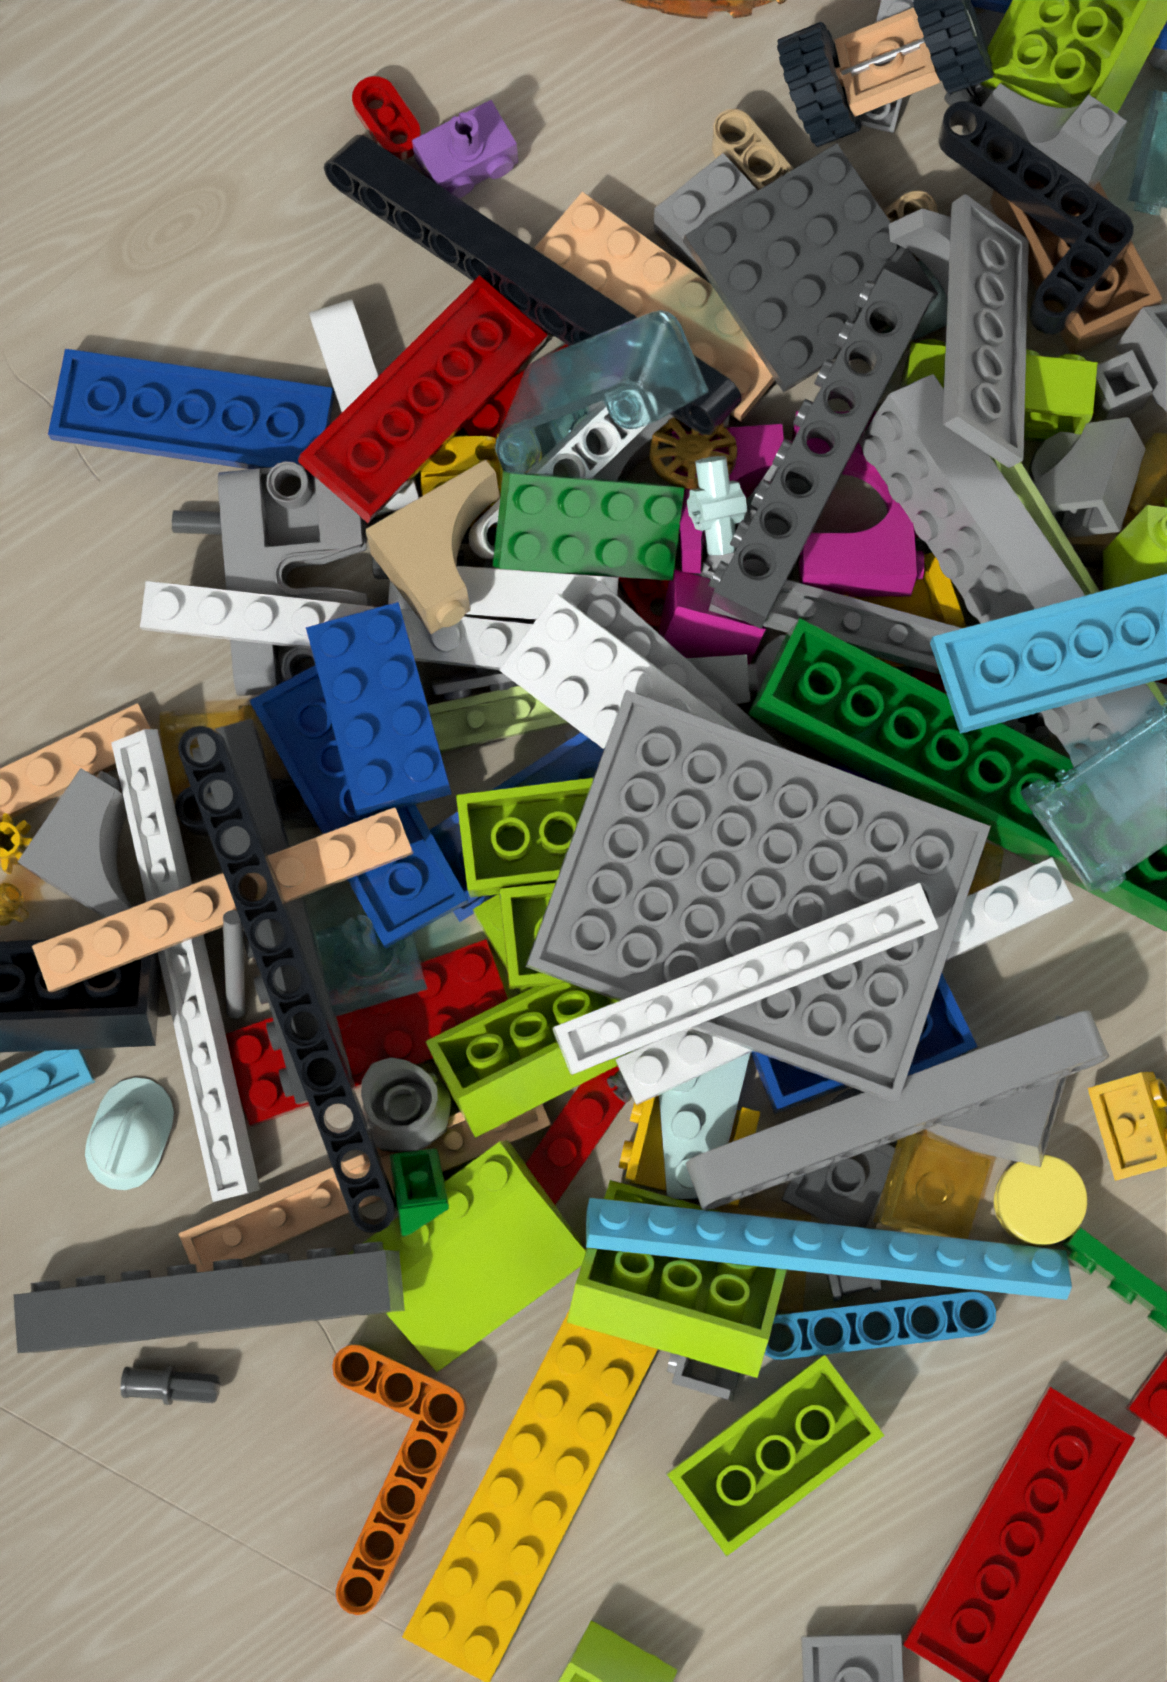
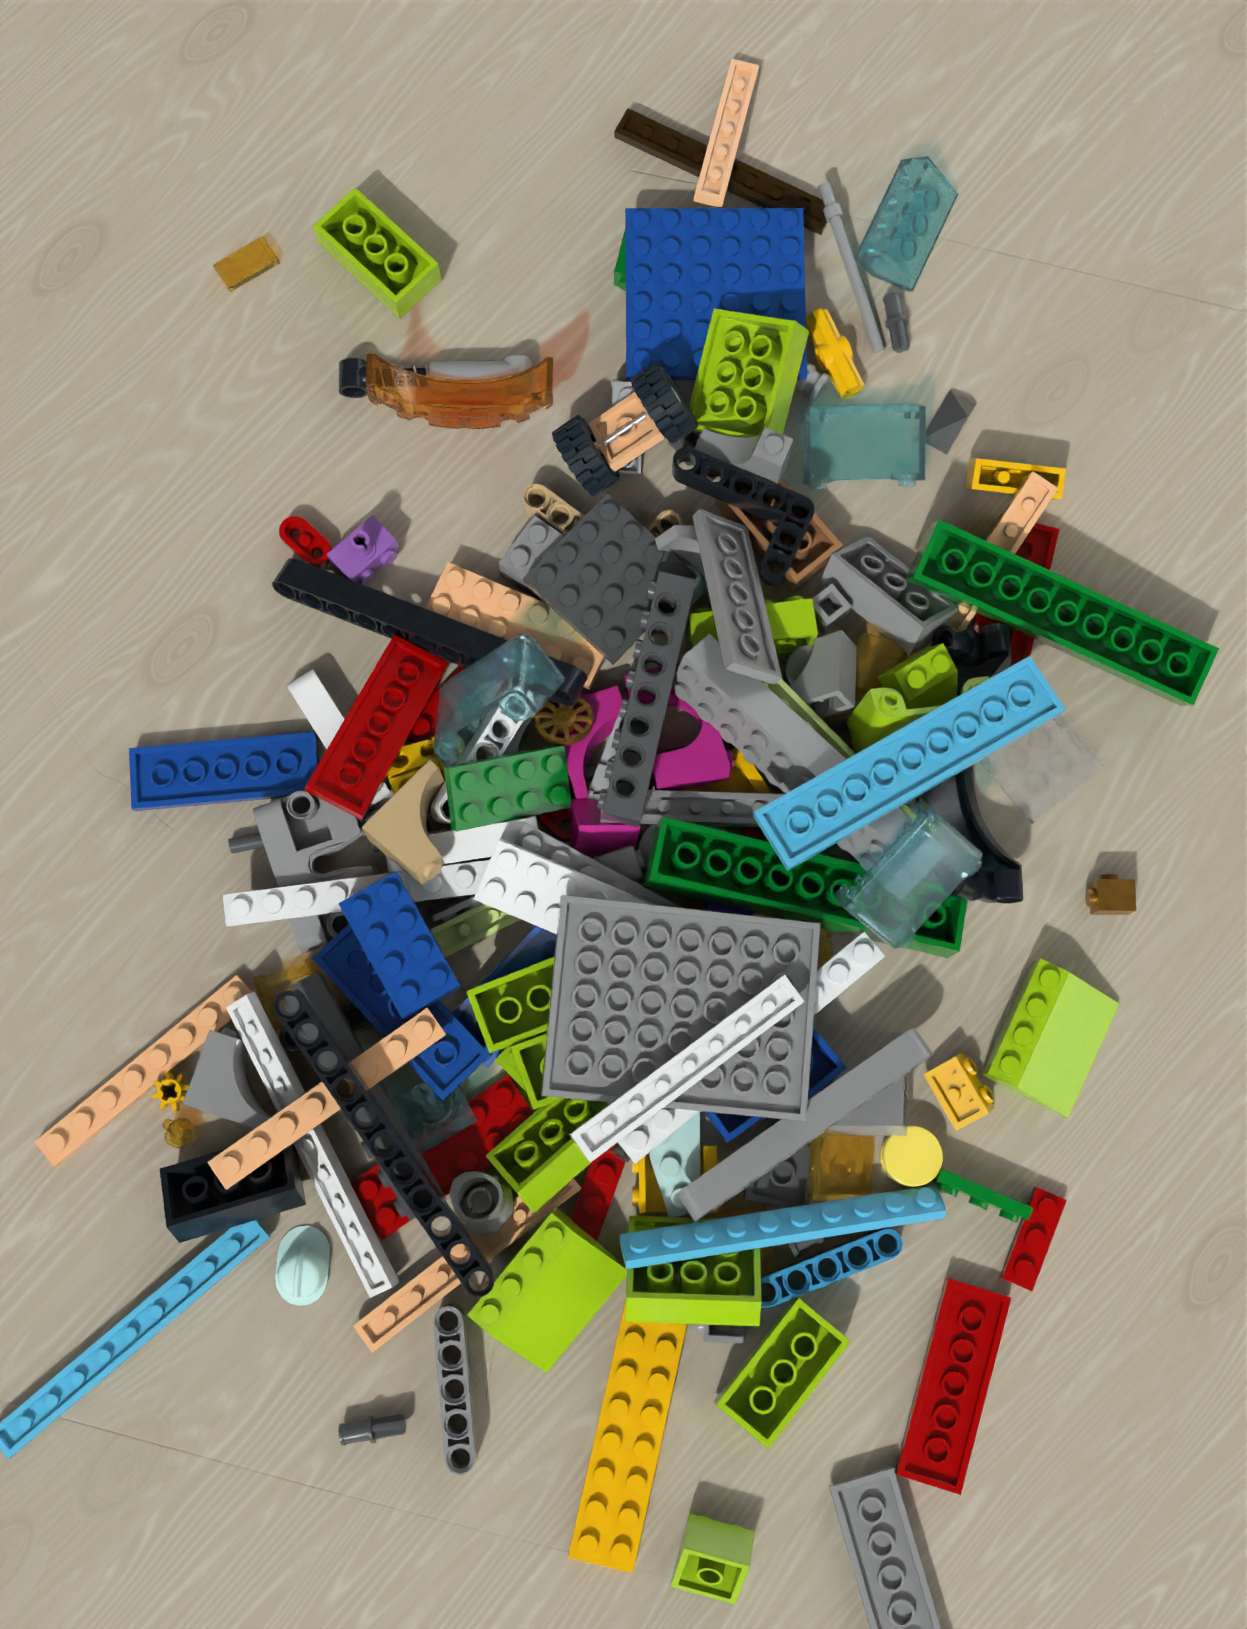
camera: 20 degrees left, 0 degrees up
dark grey brick [13,1242,405,1353] -> none
light grey bar [223,910,245,1019] -> none
orange beam [332,1344,467,1615] -> none
green slope [390,1148,449,1237] -> none
light aqua axle [687,456,747,555] -> none
none -> light grey beam [433,1304,478,1475]

